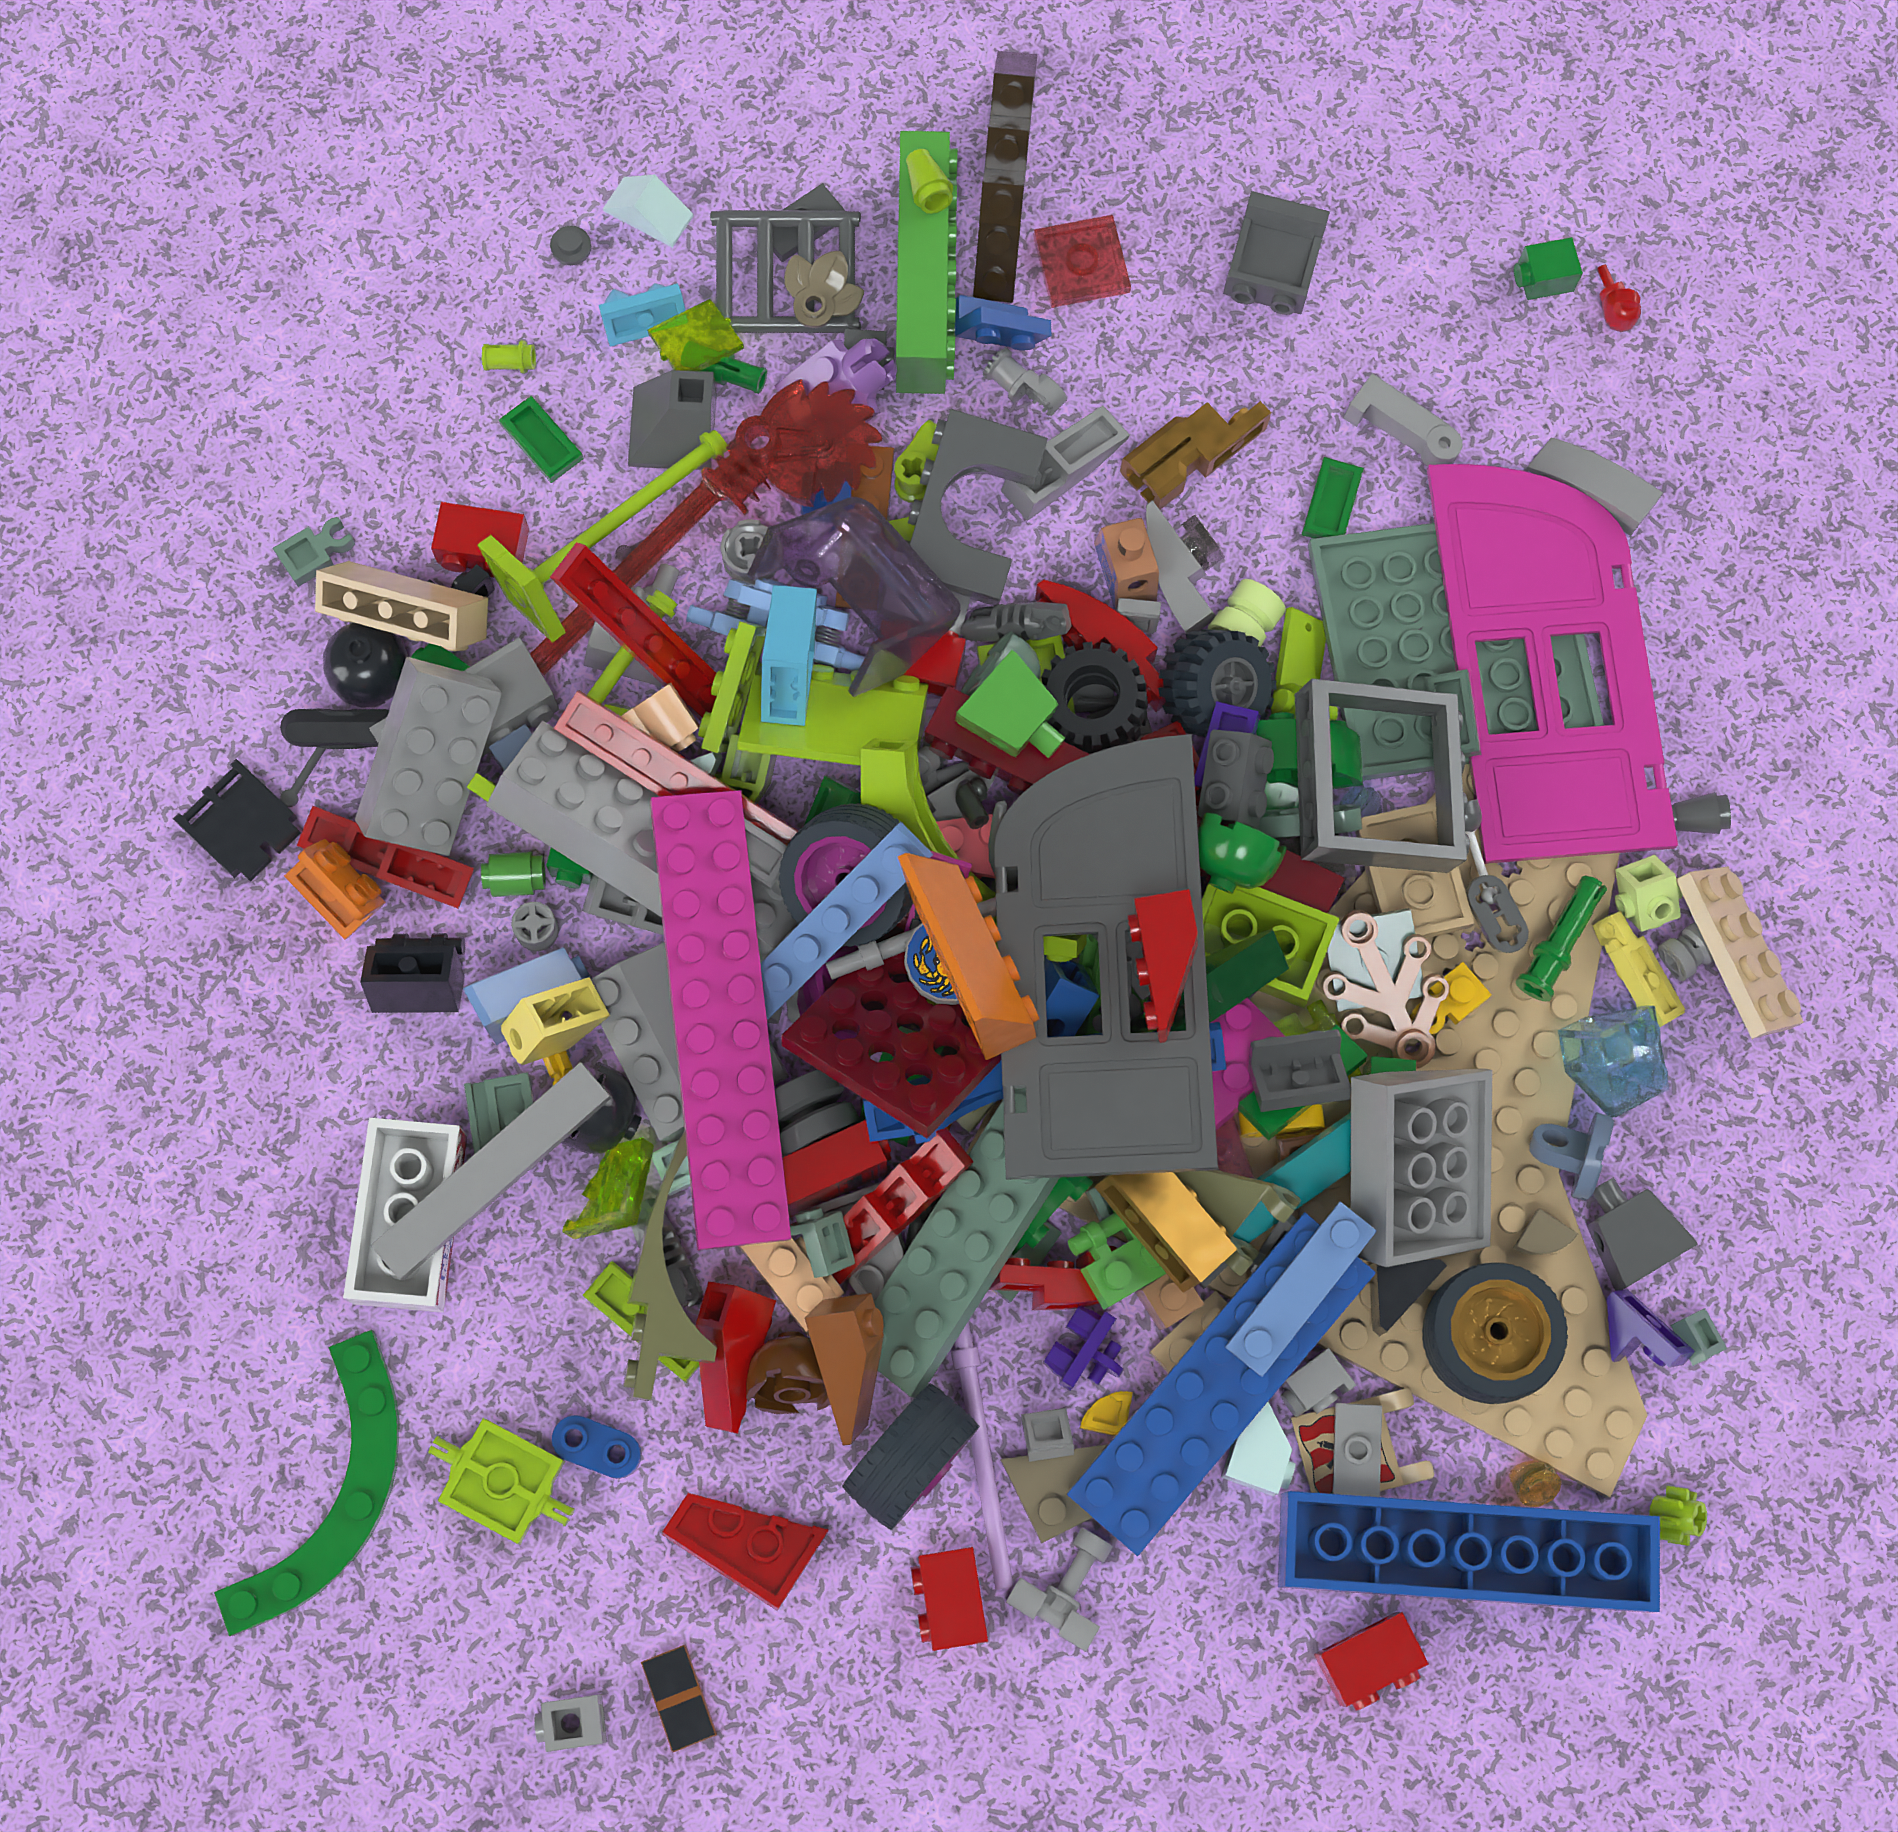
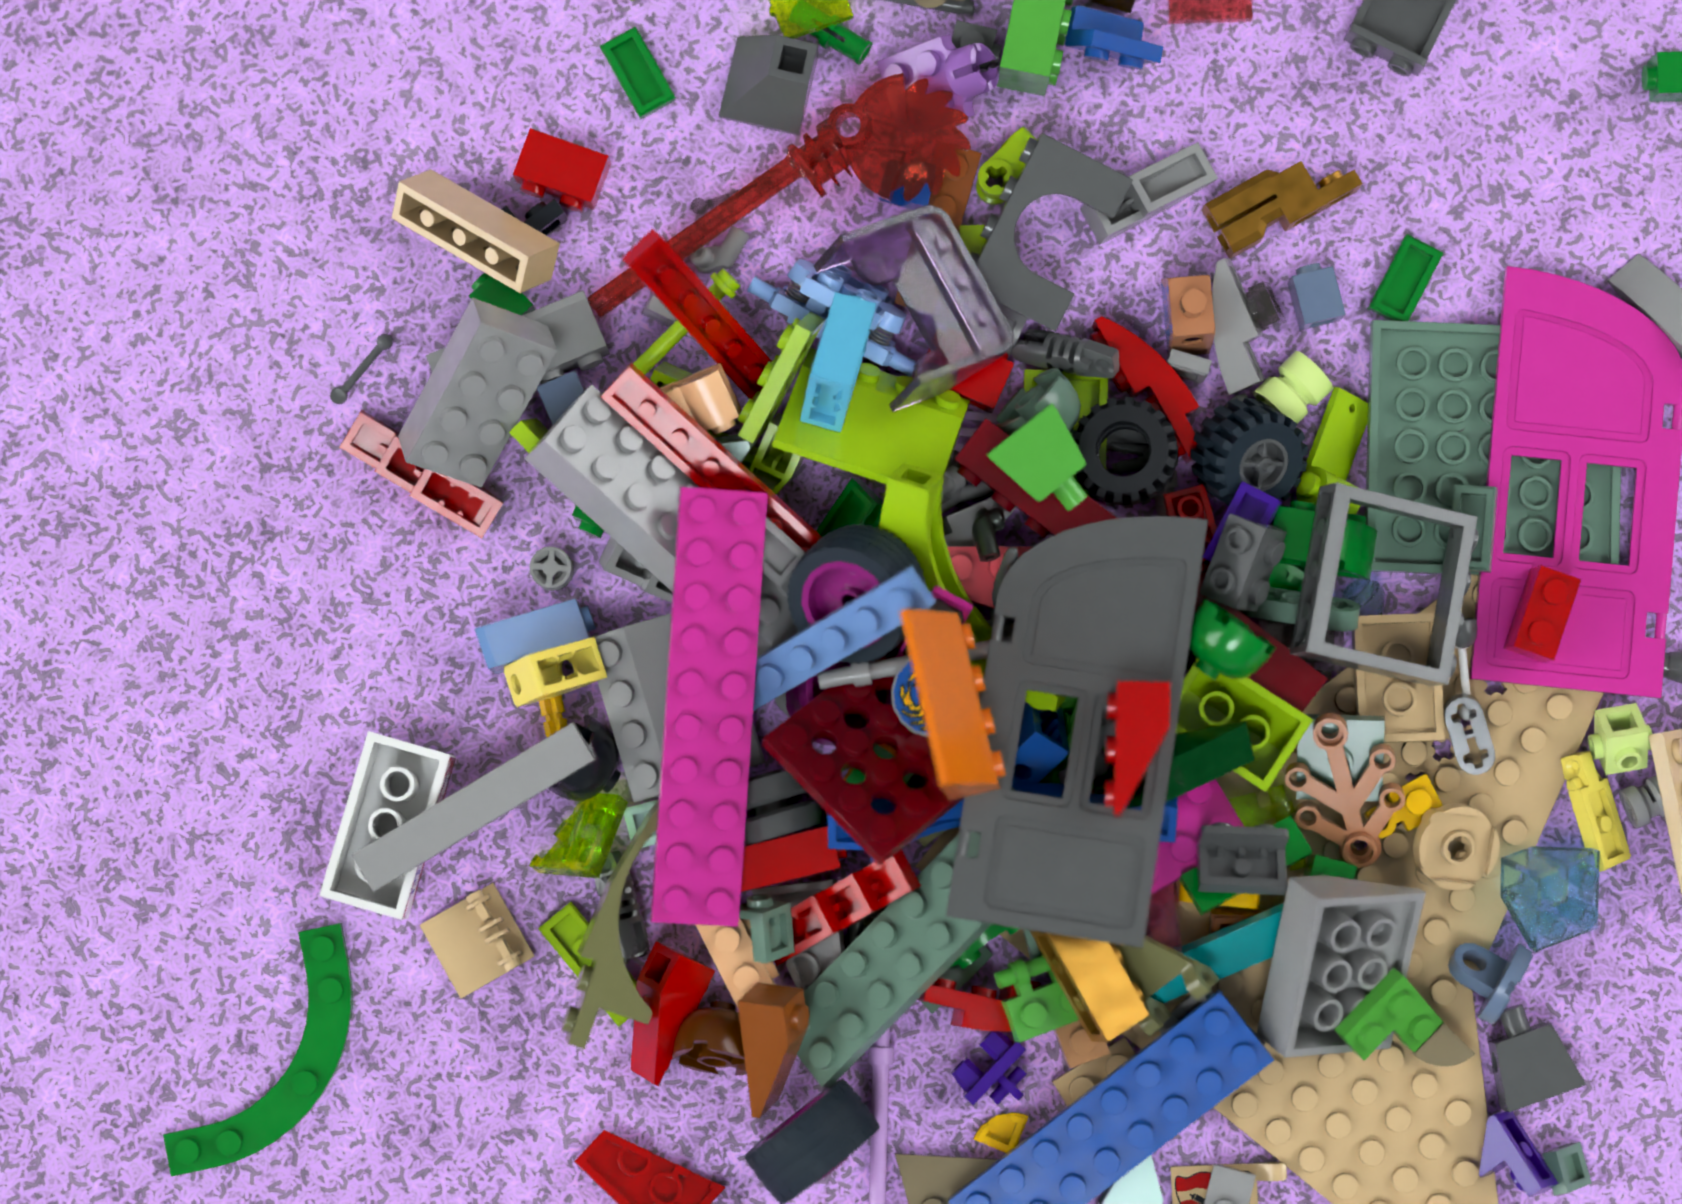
camera: 15 degrees right, 10 degrees up
black plate [173,759,301,882] -> none
sand green plate [273,517,355,587] -> none
black piece [280,709,389,749] -> none
orange bracket [284,839,386,940] -> none
black cylinder [323,622,409,708] -> none
black brick [360,933,465,1013] -> none
lime plate [428,1418,575,1545] -> none
sand green plate [464,1072,543,1162] -> none
lime tile [478,430,729,643] -> none
bright green brick [481,851,546,897] -> none
blue plate [552,1415,642,1479] -> none
light grey wheel [720,519,781,584] -> none
light grey connector [983,347,1068,416] -> none
light grey tile [1021,1408,1074,1462] -> none
medium blue plate [1225,1202,1377,1377] -> none
light grey brick [1280,1348,1357,1417] -> none
light grey leg [1343,373,1463,467] -> none
black slope [1369,1259,1447,1337] -> none
wheel [1422,1263,1568,1404] -> none
green pin [1515,875,1607,1002] -> none
none -> tan hinge [419,883,535,999]
none -> sand blue brick [1287,263,1346,331]
none -> bright green plate [1334,968,1444,1061]
none -> tan plate [1413,803,1500,891]
none -> red brick [1504,565,1582,662]

